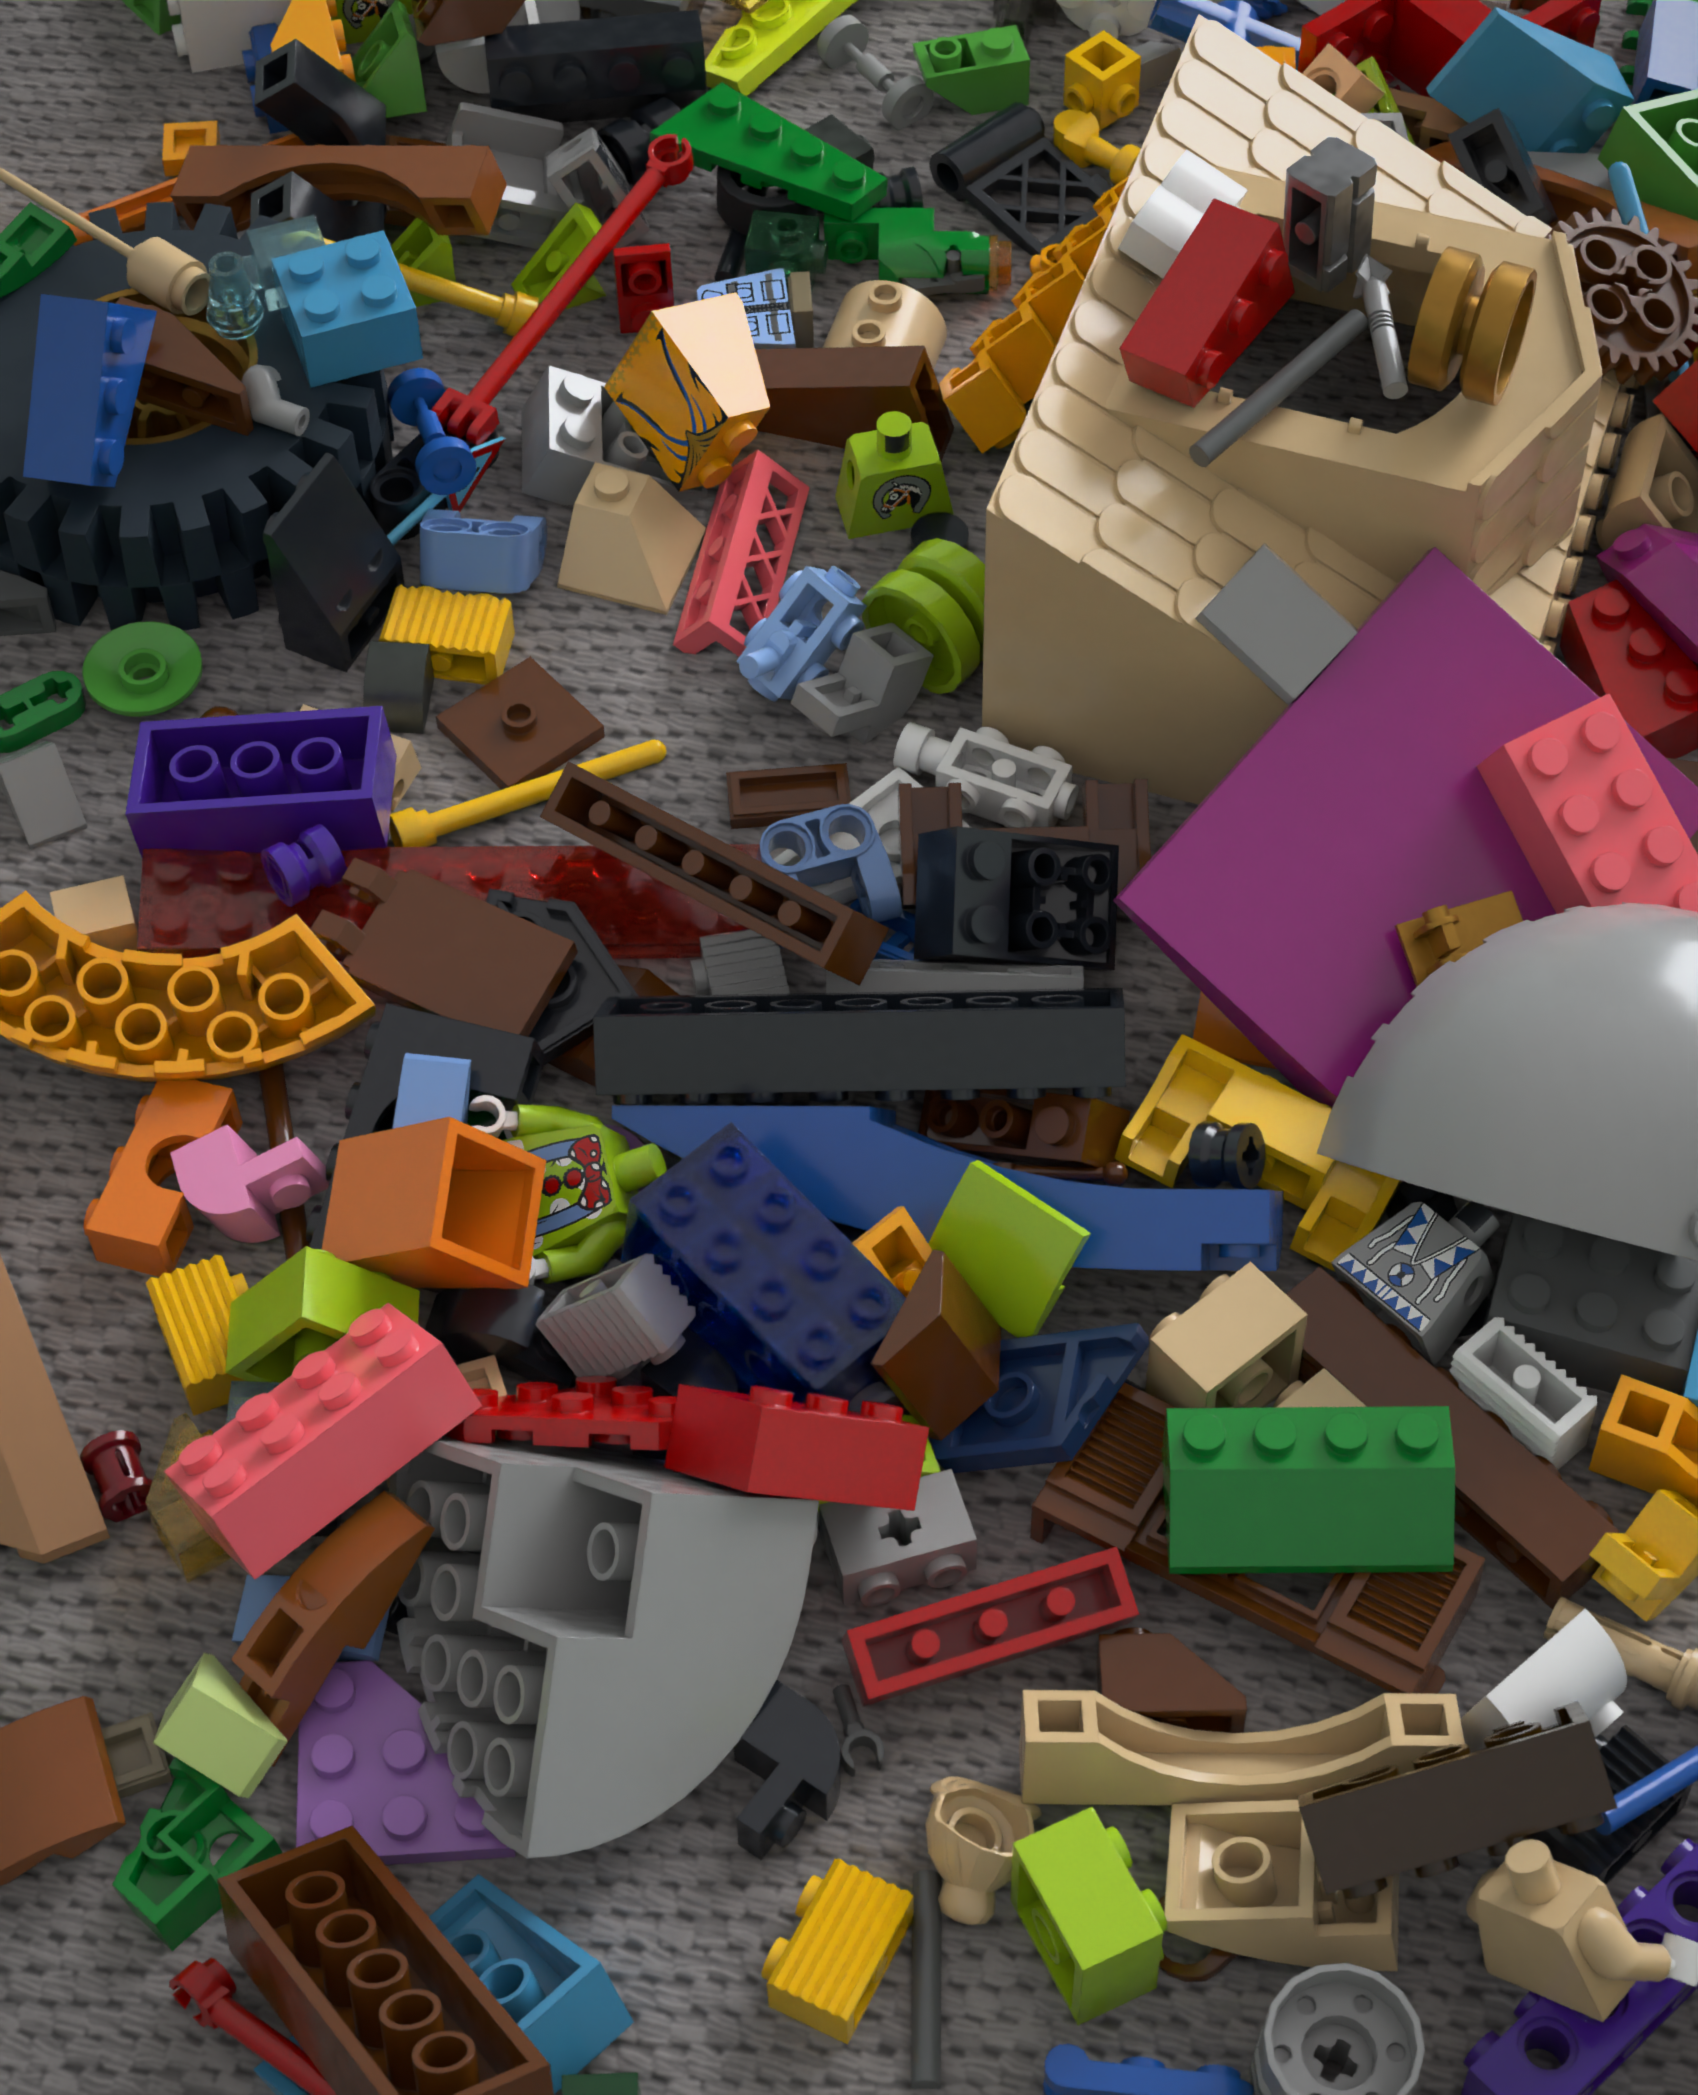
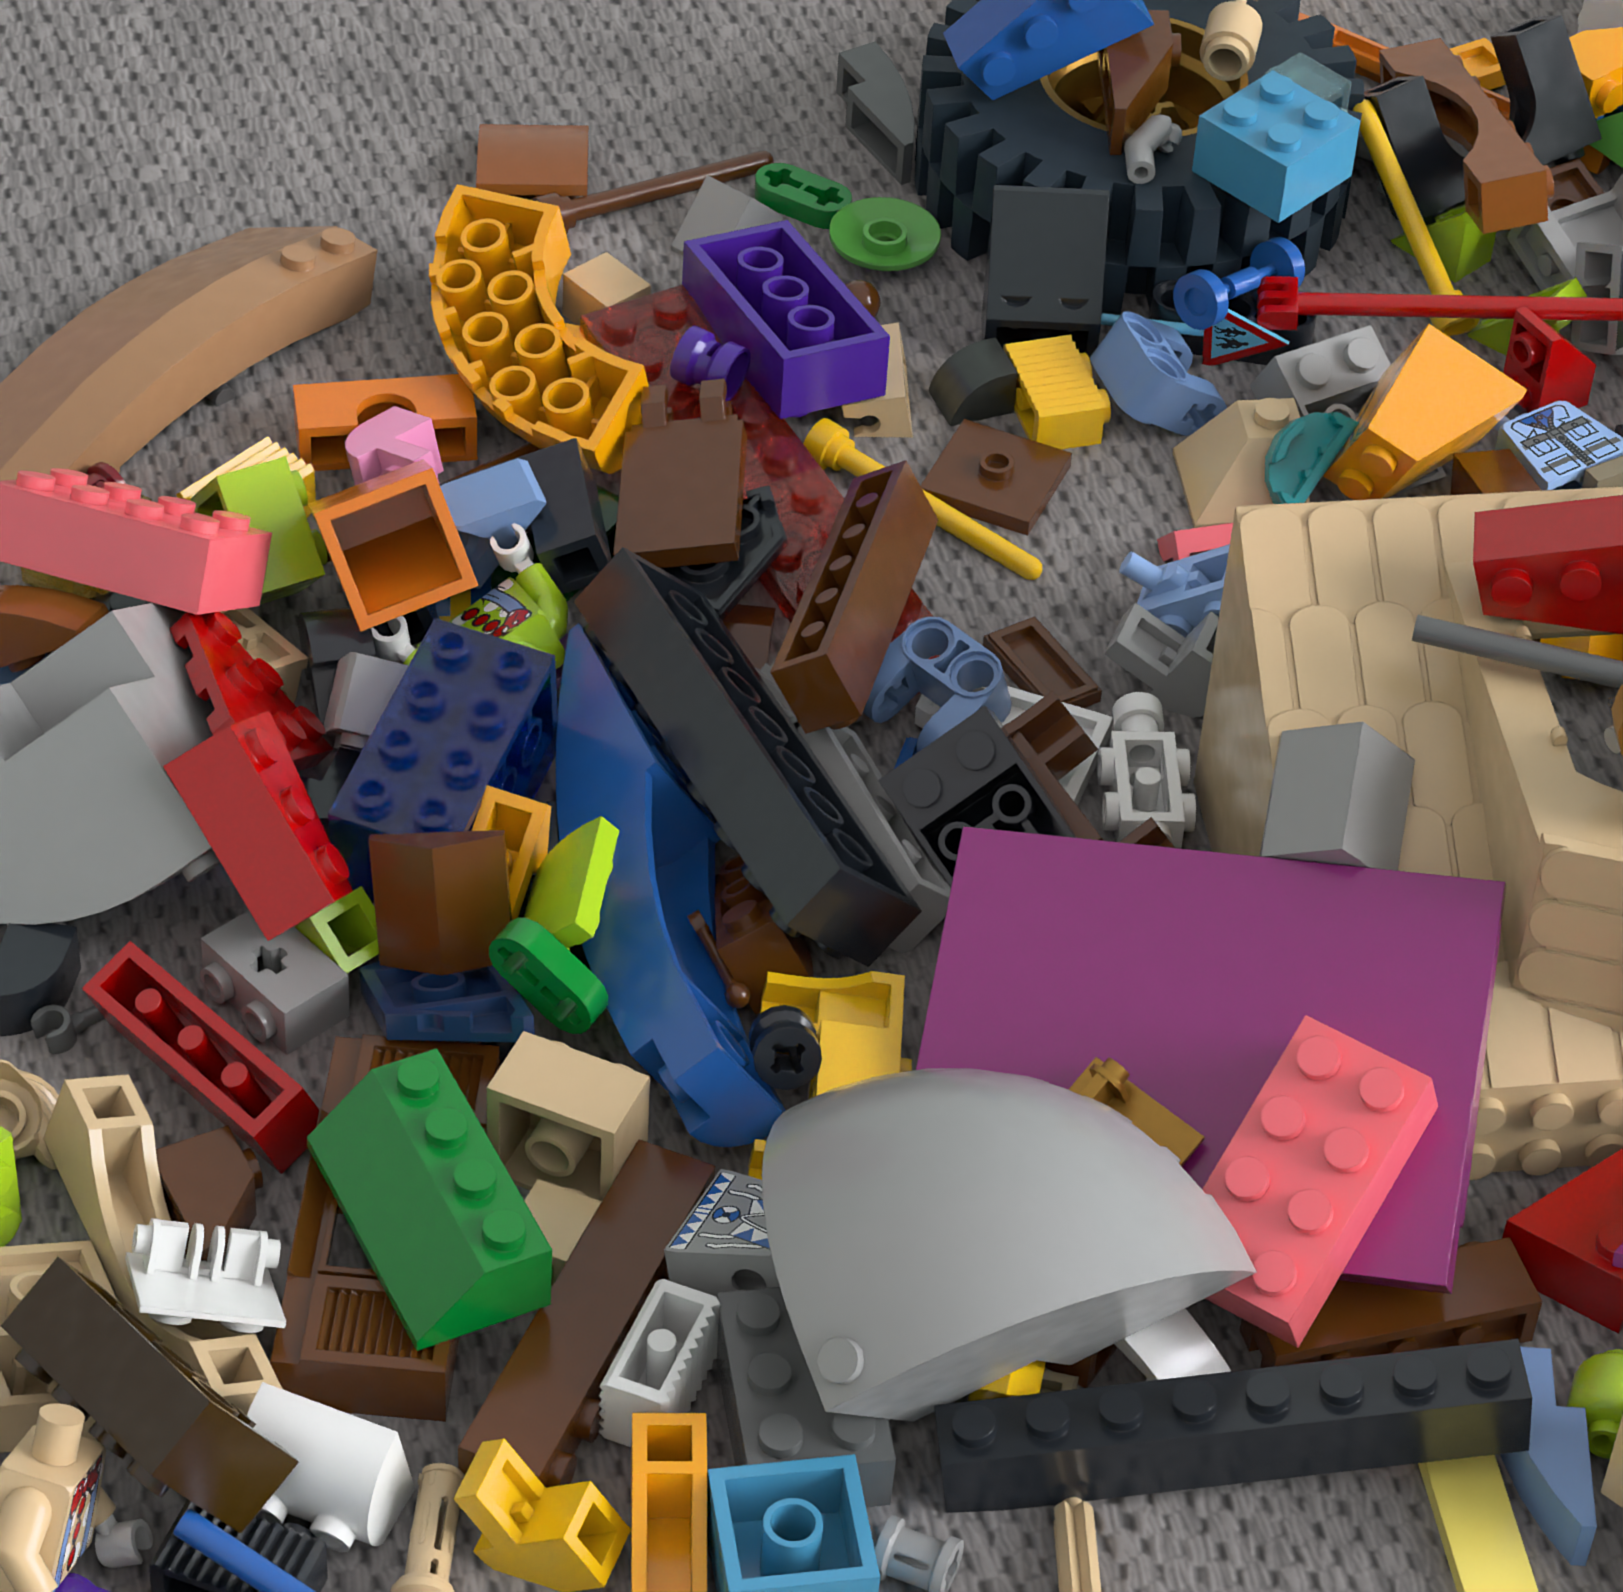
camera: 60 degrees right, 10 degrees down
clear light blue cone [206,251,264,340] -> none
none -> white hinge [125,1218,286,1333]
none -> green beam [489,918,608,1034]
none -> teal tile [1265,412,1359,504]

